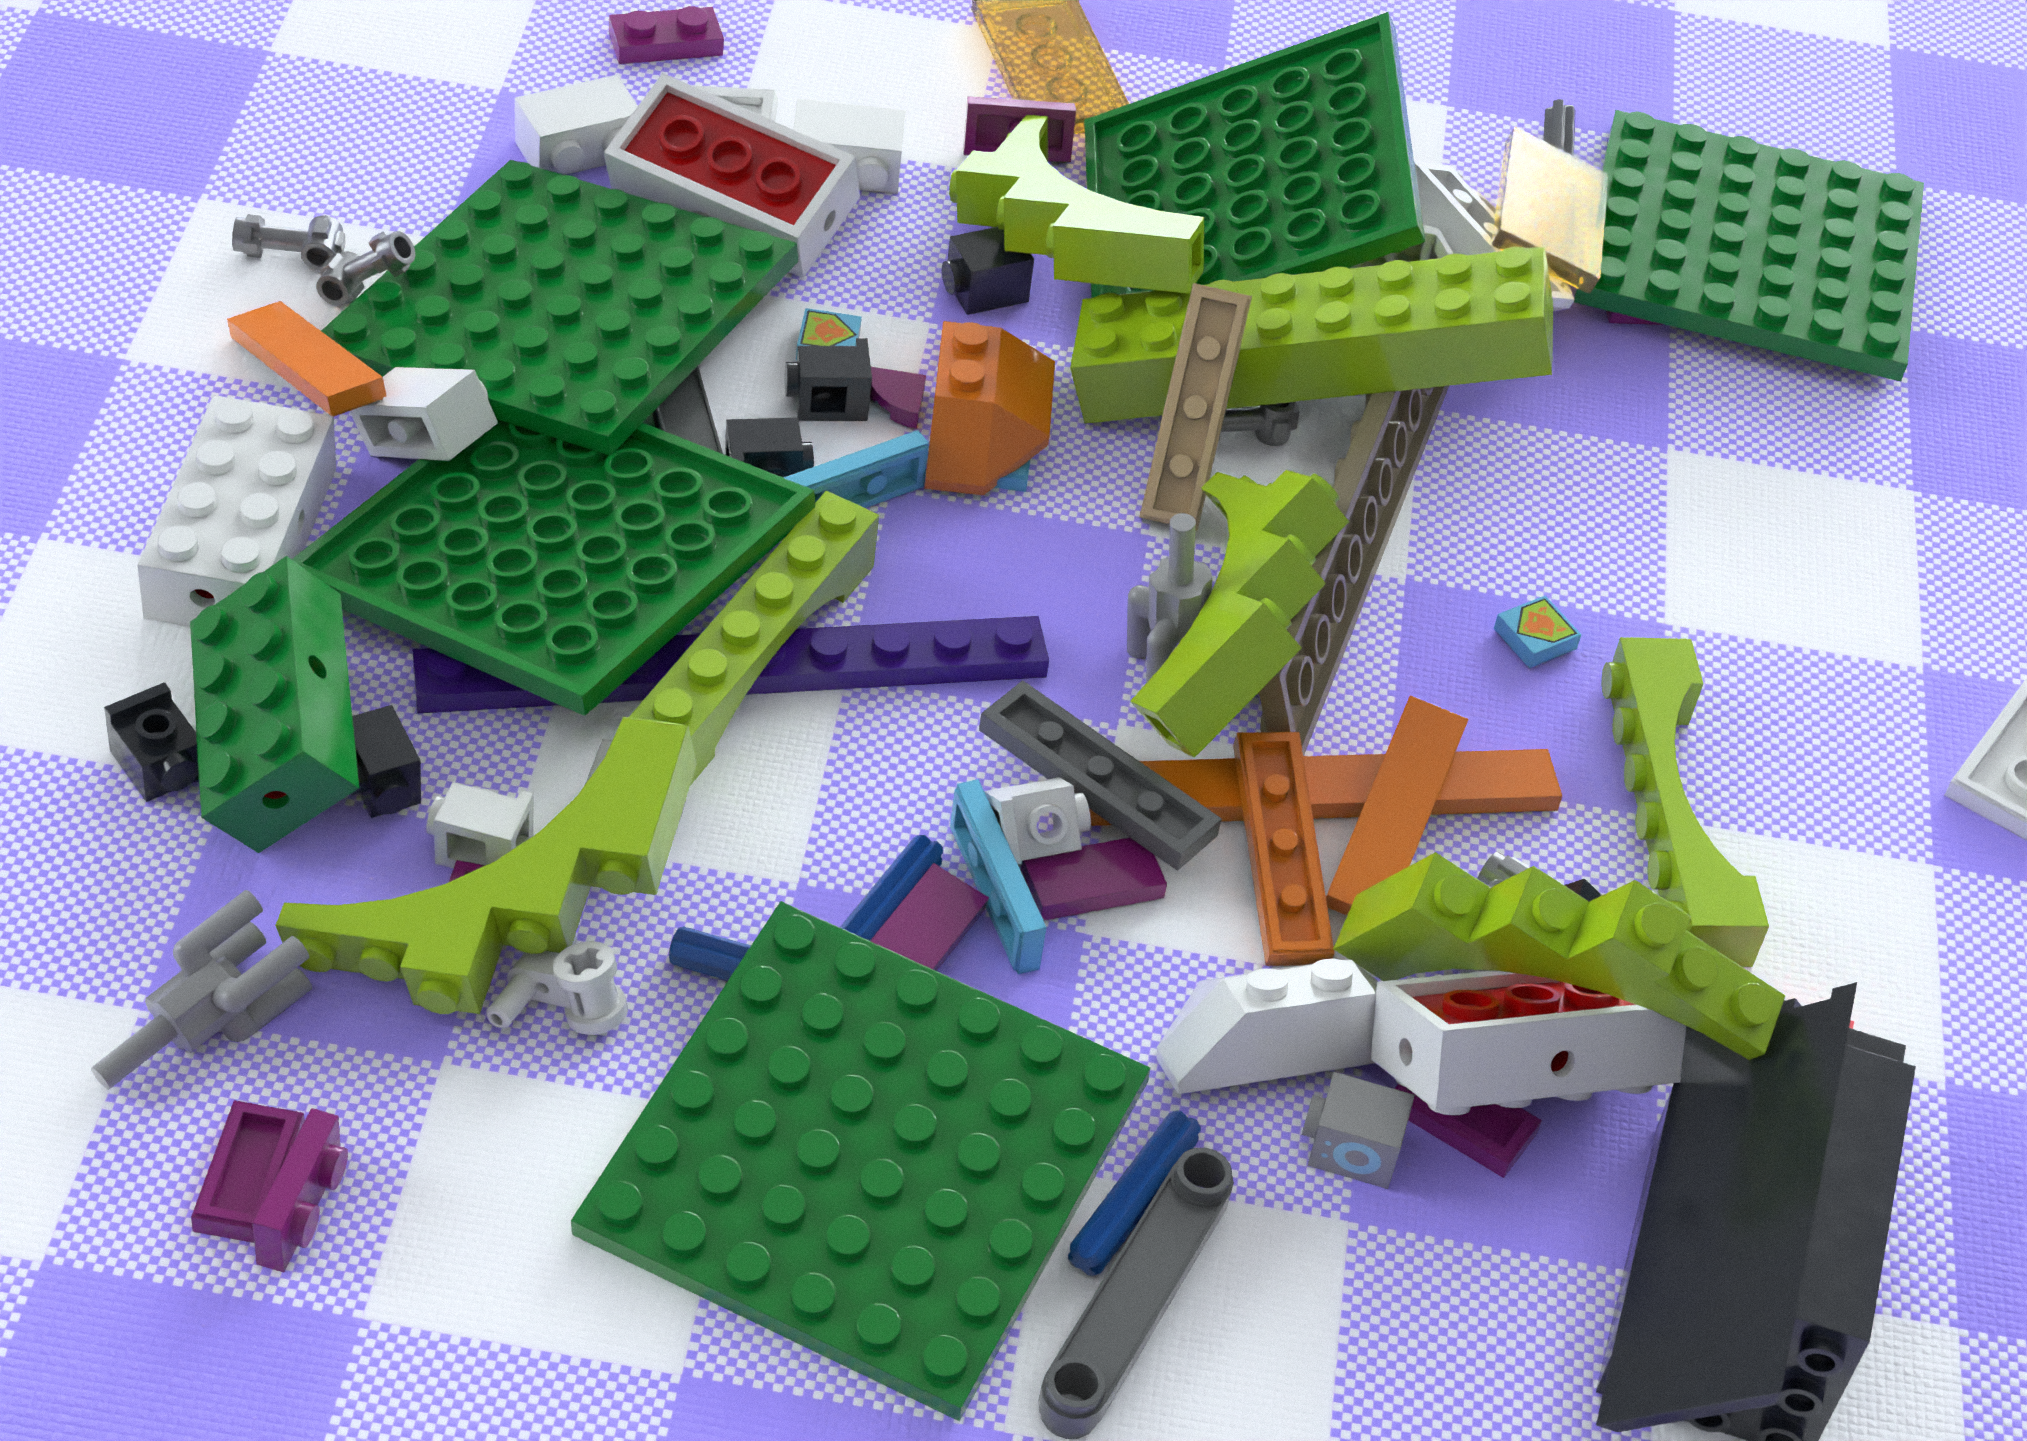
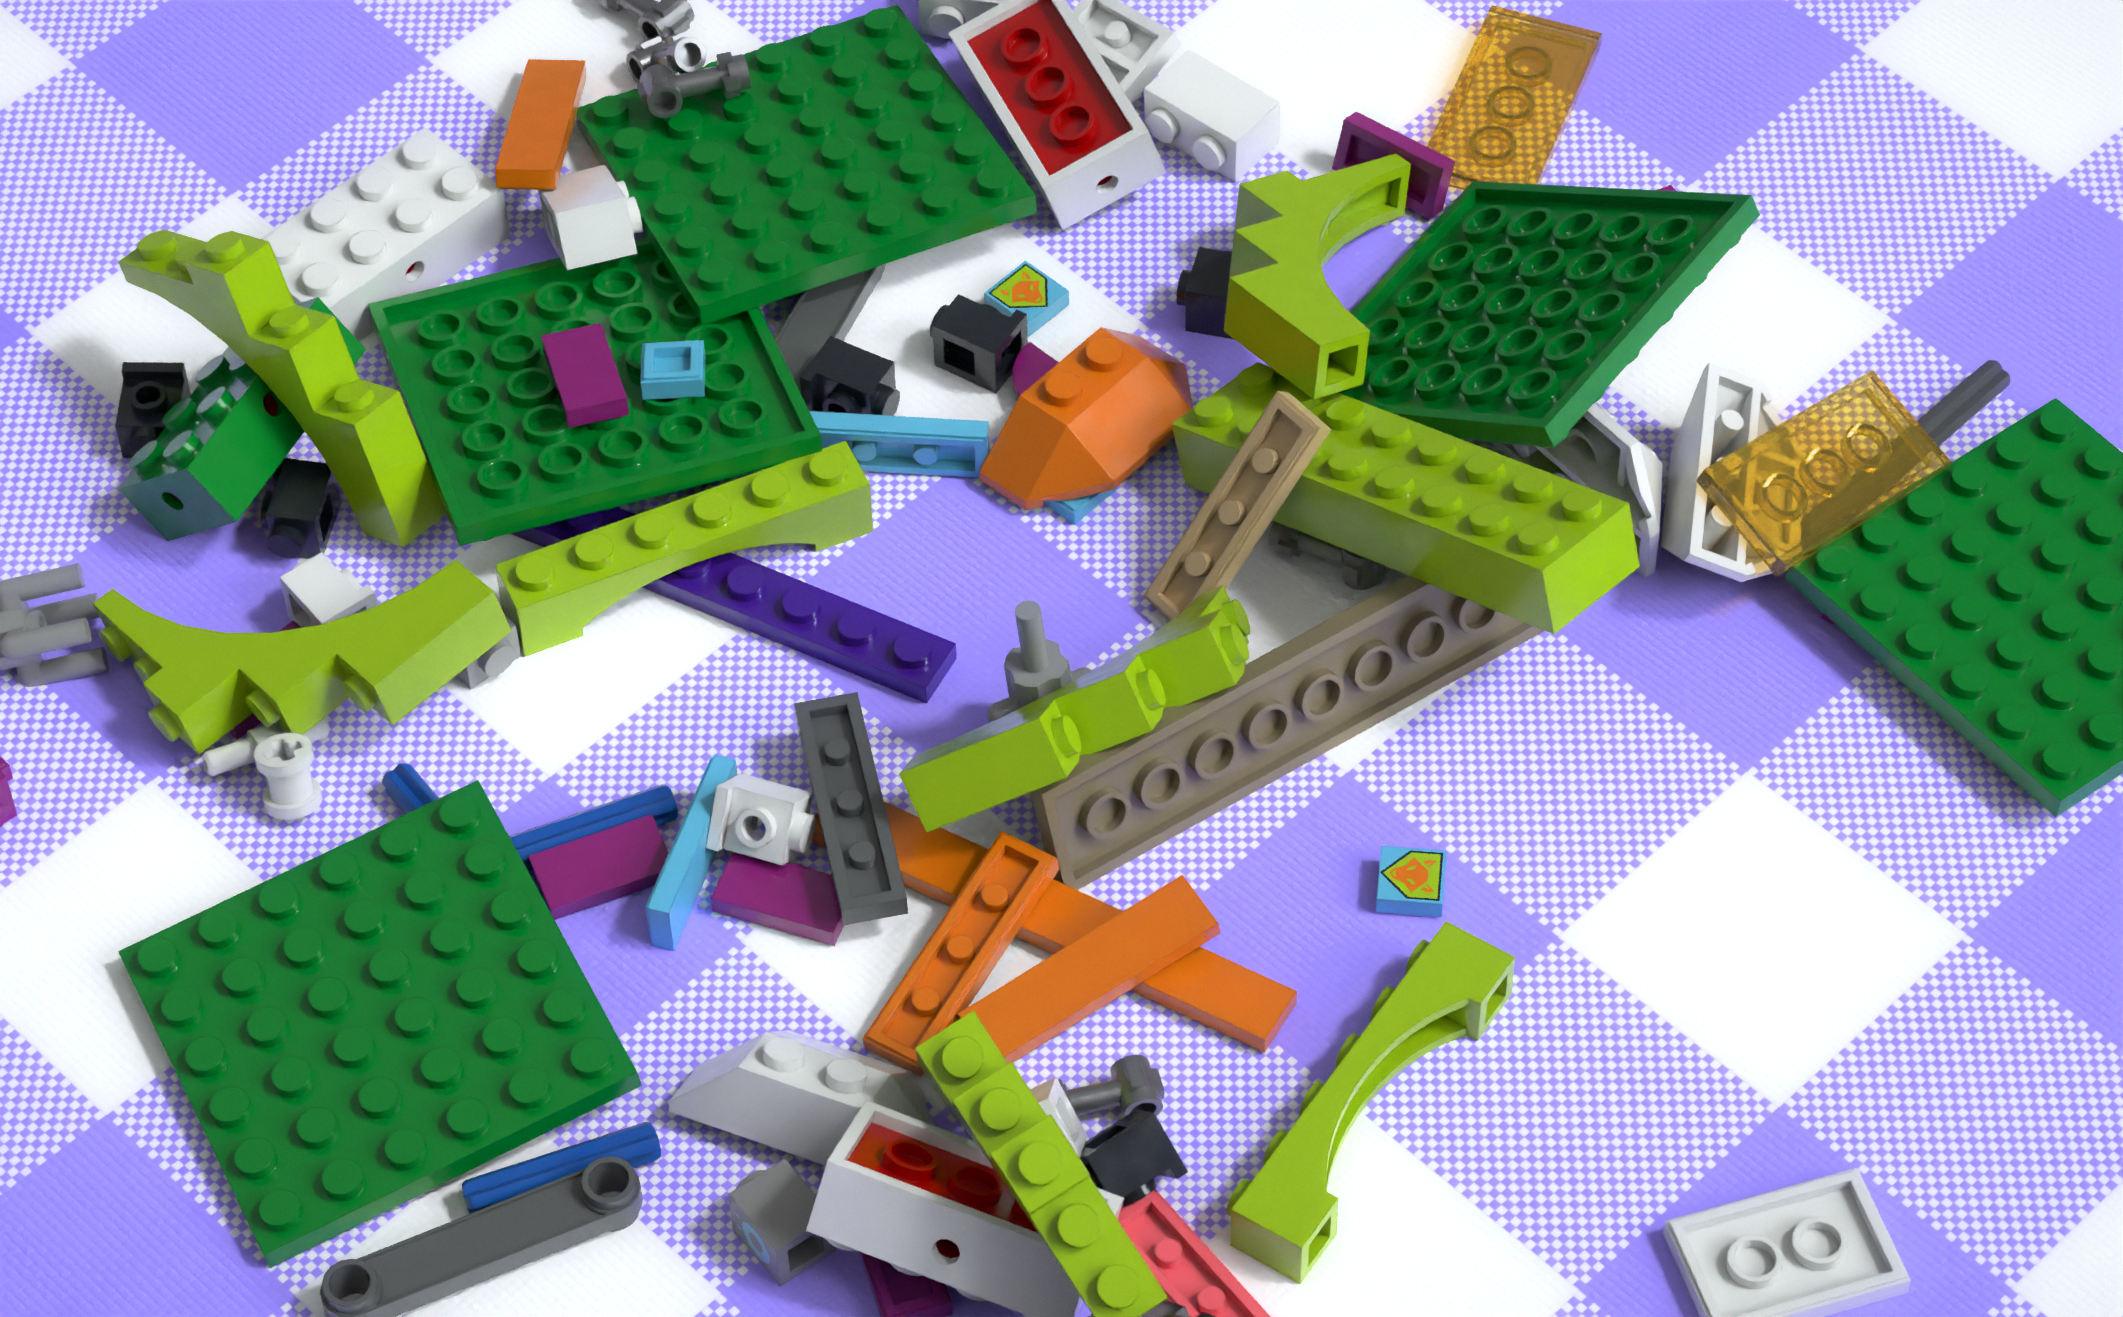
camera: 45 degrees right, 5 degrees up
none -> lime arch [118,229,446,548]
none -> magenta tile [541,323,629,428]
none -> flat silver bar [637,51,751,118]
none -> medium azure tile [641,340,706,400]

